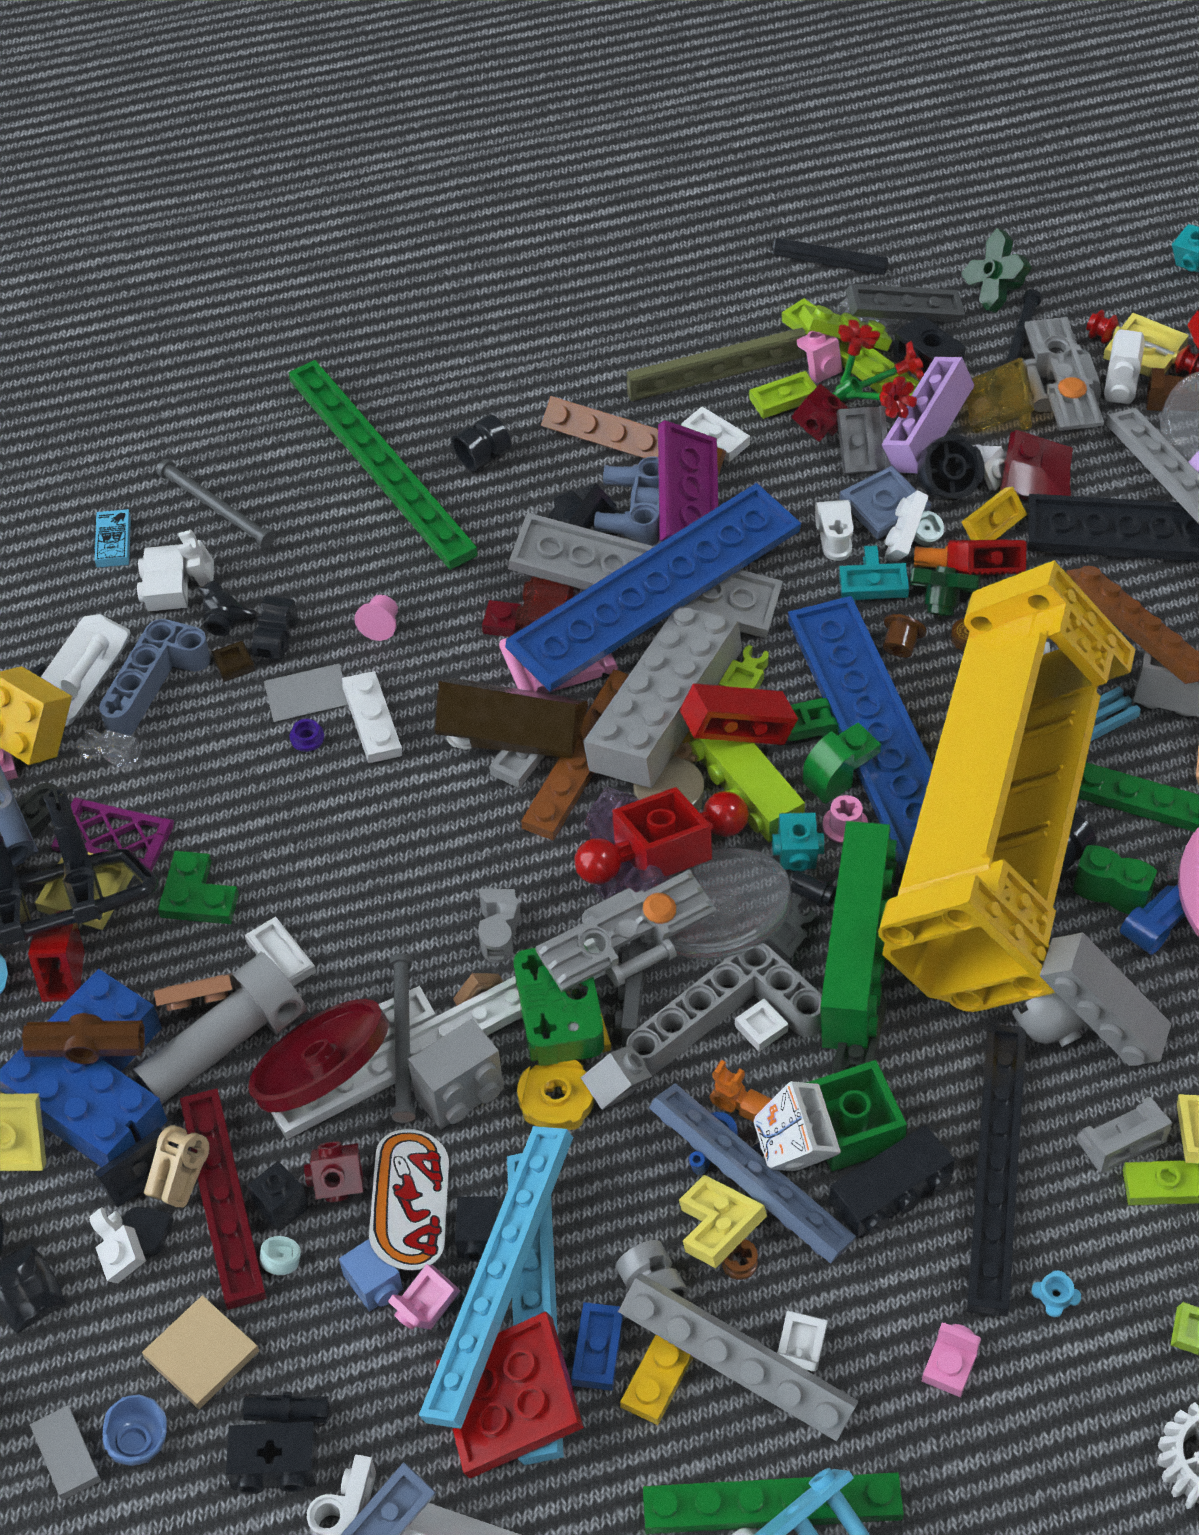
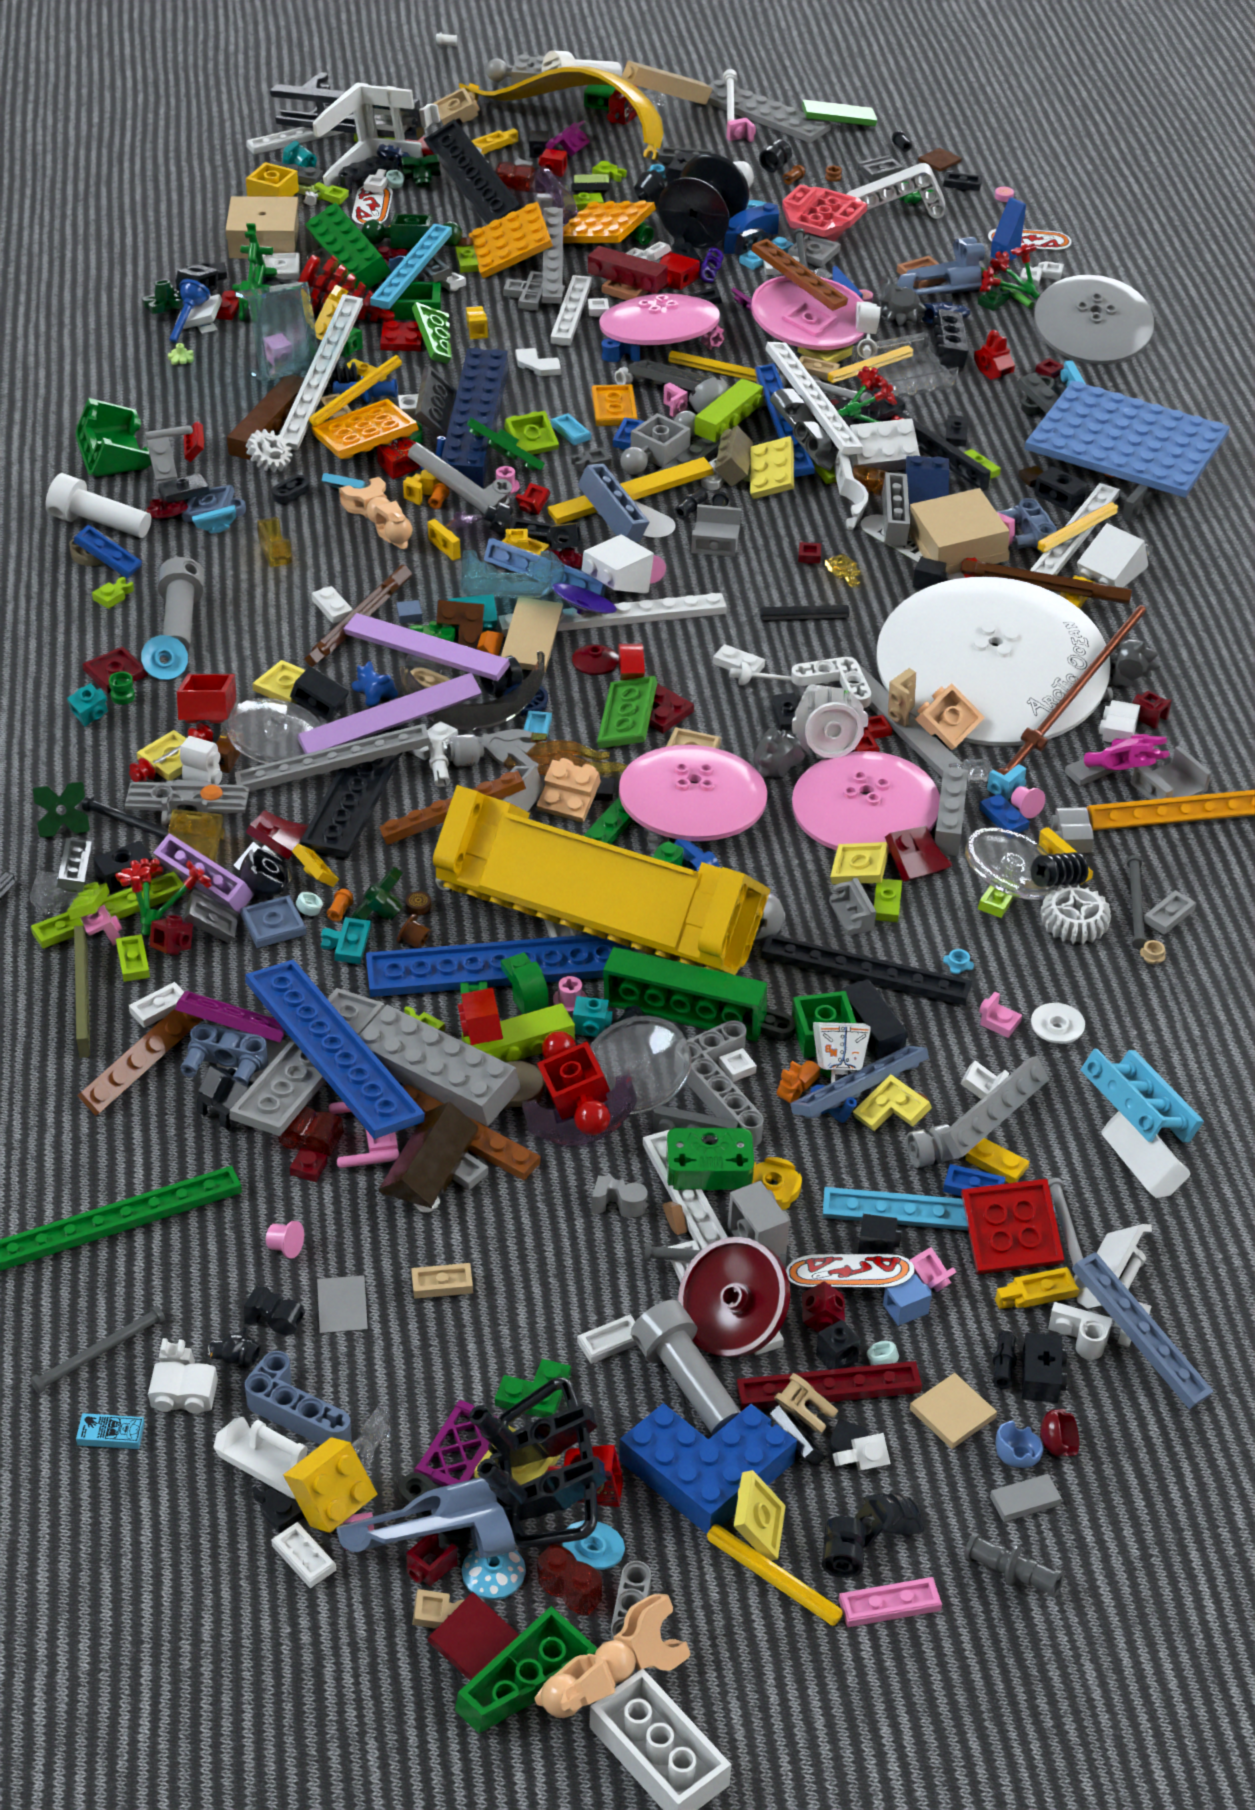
camera: 85 degrees left, 10 degrees down
reddish brown piece [22,1013,145,1064] -> none
nougat plate [154,973,235,1011] -> none
dark brown tile [211,640,255,682] -> none
dark purple plate [289,719,324,752] -> none
white plate [342,671,402,763] -> none
medium azure plate [419,1126,573,1429] -> none
black wheel [451,414,511,472] -> none
light grey piece [535,870,717,992] -> none
light grey brick [580,1045,652,1109] -> none
green plate [643,1472,904,1534] -> none
white piece [815,500,854,561] -> none
white plate [885,490,929,562] -> none
red brick [947,539,1027,575] -> none
light grey brick [1040,932,1171,1066] -> none
none -> tan plate [411,1263,473,1299]
none -> yellow hinge [995,1267,1080,1309]
none -> white dish [1031,1003,1085,1044]
none -> dark red hair [1040,1409,1080,1457]
none -> light grey bar [1048,1178,1086,1288]

